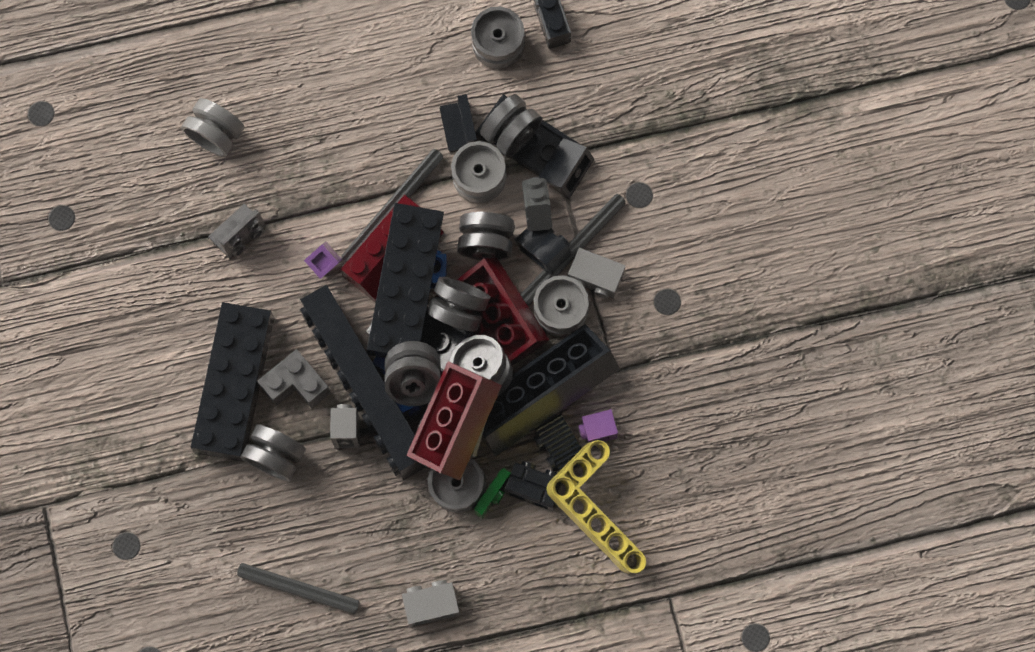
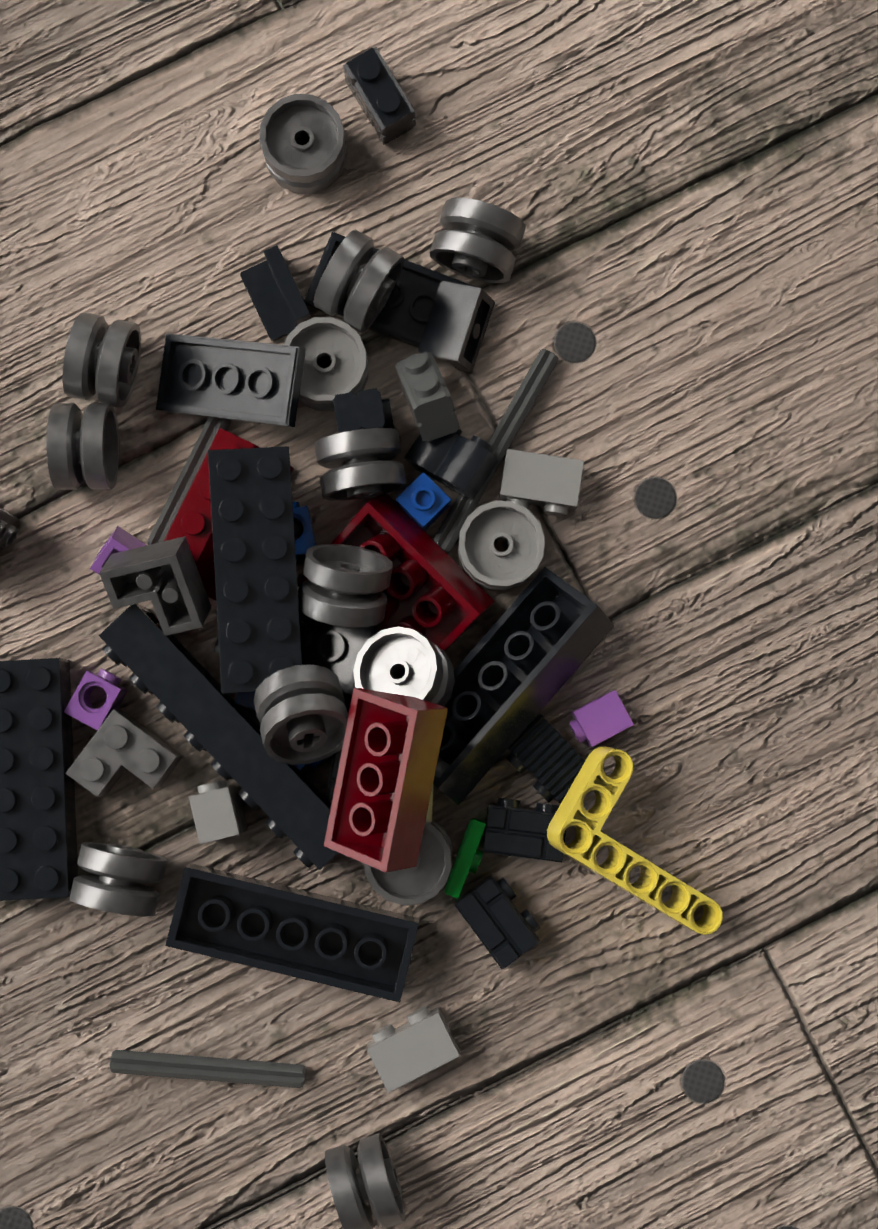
camera: 15 degrees left, 10 degrees up
none -> flat silver wheel [46,403,119,490]
none -> flat silver wheel [62,312,141,408]
none -> medium lavender brick [64,668,128,731]
none -> flat silver brick [99,536,211,636]
none -> tile [156,333,306,427]
none -> black brick [165,864,419,1002]
none -> black brick [333,388,394,433]
none -> blue brick [396,472,451,531]
none -> flat silver wheel [430,197,526,283]
none -> black brick [454,874,541,969]

